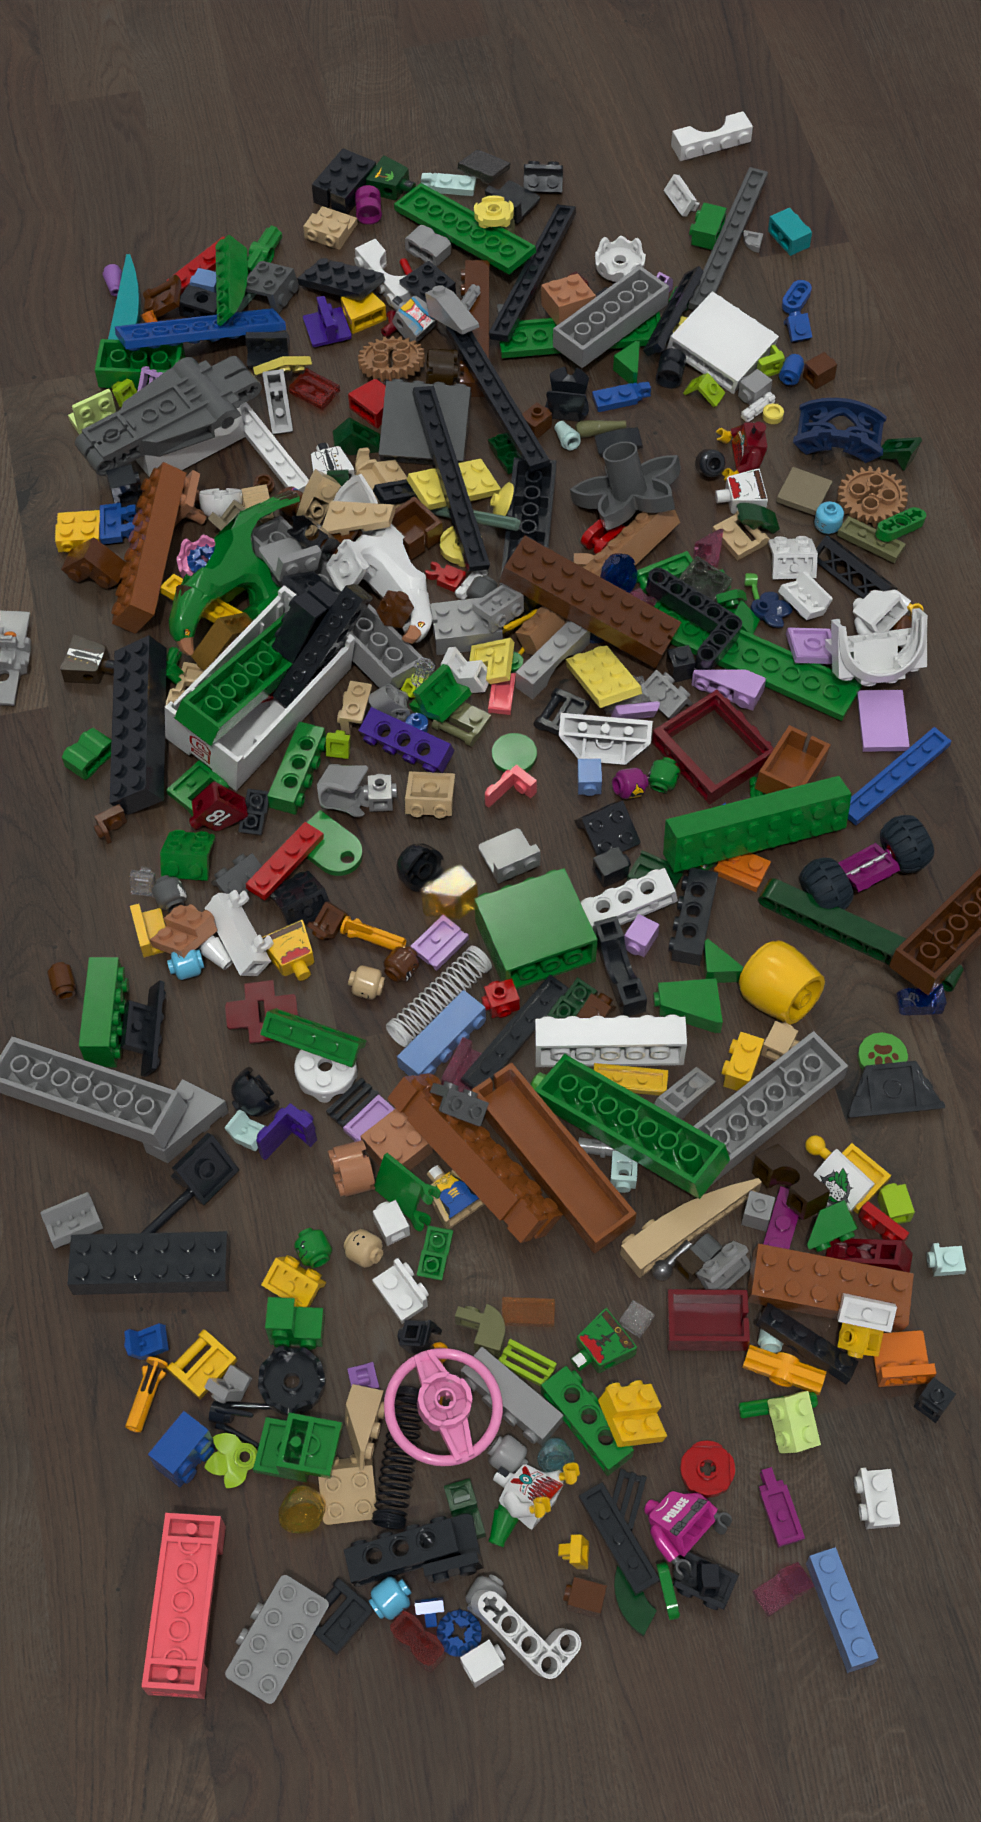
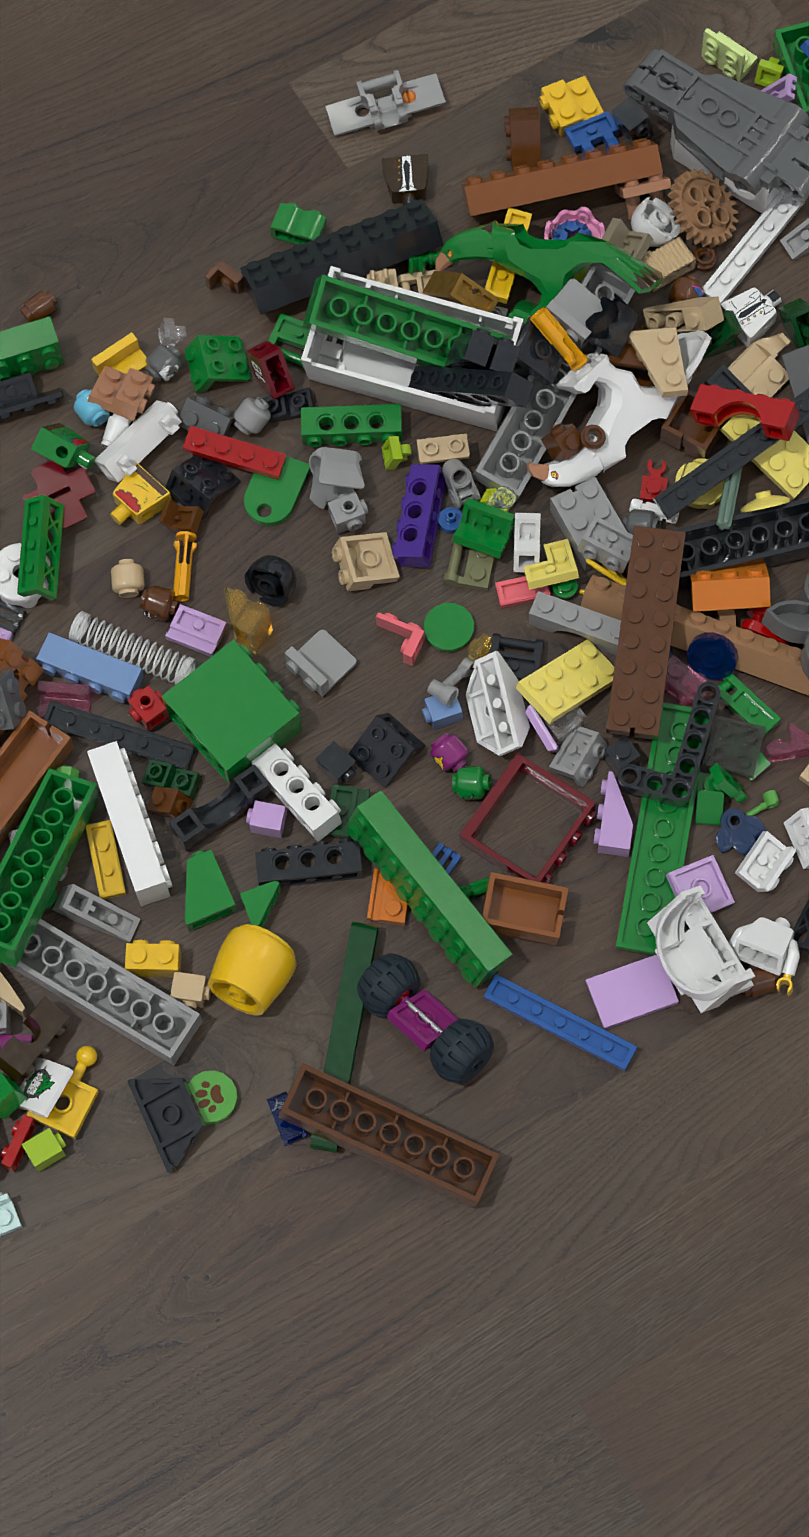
camera: 75 degrees right, 10 degrees up
none -> green torso [31,422,95,470]
none -> light grey head [234,397,271,435]
none -> light grey brick [427,657,475,707]
none -> clear yellow plate [467,633,491,661]
none -> light orange piece [530,308,588,371]
none -> reddish brown plate [580,424,606,450]
none -> medium nougat gear [668,169,738,248]
none -> red arch [690,384,799,441]
none -> orange wedge [690,563,771,612]

